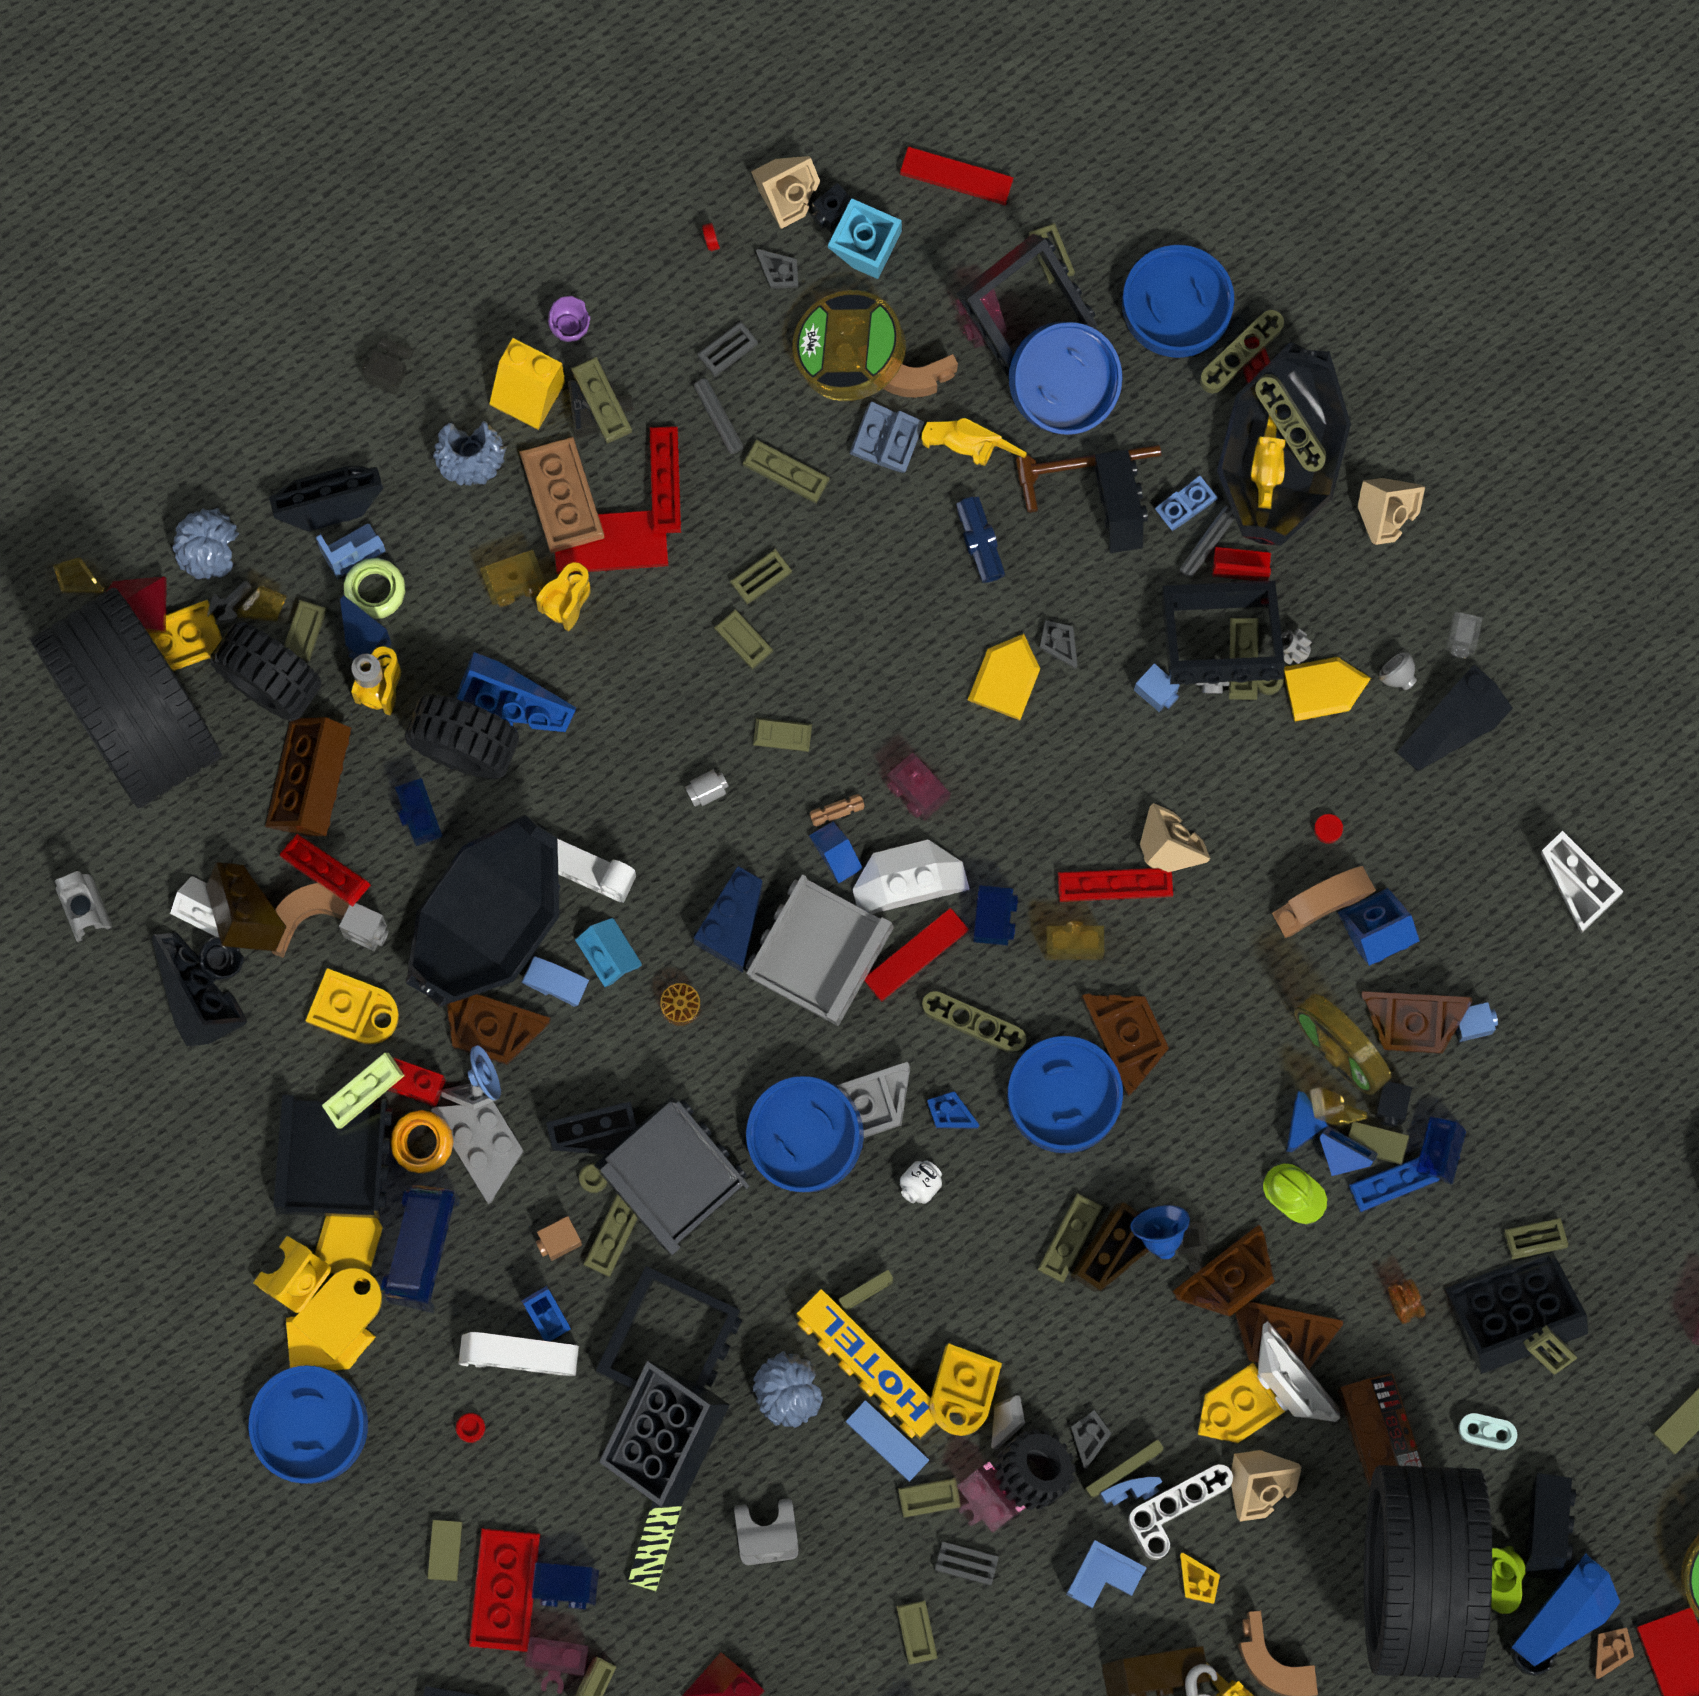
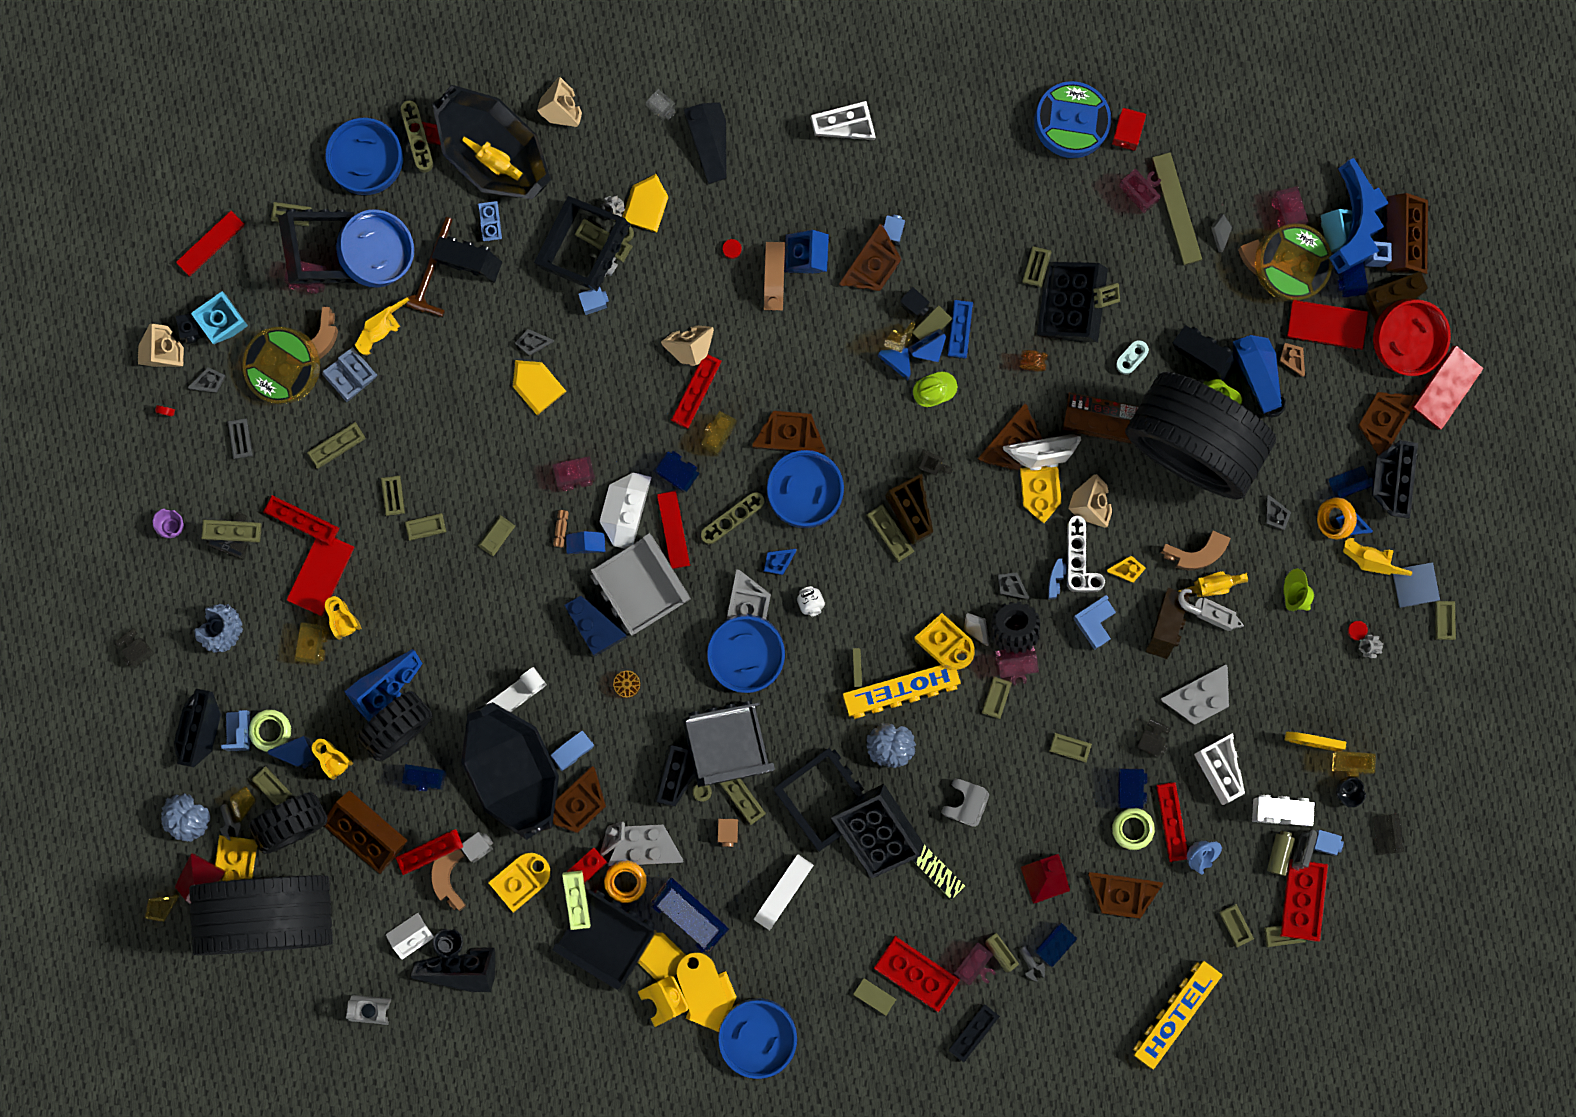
camera: 60 degrees left, 5 degrees up
dark brown wedge [206,862,286,952] -> none
light grey brick [352,654,382,688] -> none
red tile [456,1413,485,1443] -> none
medium blue dish [468,1045,501,1100] -> none
yellow slope [489,338,565,430] -> none
medium nougat tile [520,437,604,553] -> none
blue slope [522,1286,571,1342] -> none
clear blue brick [532,1563,599,1610] -> none
dark azure panel [575,918,642,987] -> none
light grey brick [685,769,729,807] -> none
dark grey axle [694,378,743,454] -> none
medium blue tile [845,1400,929,1482] -> none
dark grey tile [935,1542,999,1586] -> none
dark blue piece [956,497,1005,583] -> none
olive tile [1084,1440,1164,1499] -> none
blue hat [1131,1205,1190,1259] -> none
reddish brown wing [1172,1225,1275,1317] -> none
dark grey axle [1180,506,1235,578] -> none
red panel [1212,547,1271,581] -> none
olive beam [1255,374,1326,471] -> none
clear yellow brick [1294,994,1391,1095] -> none
light grey brick [1379,653,1417,690] -> none
clear blue panel [1416,1117,1466,1184] -> none

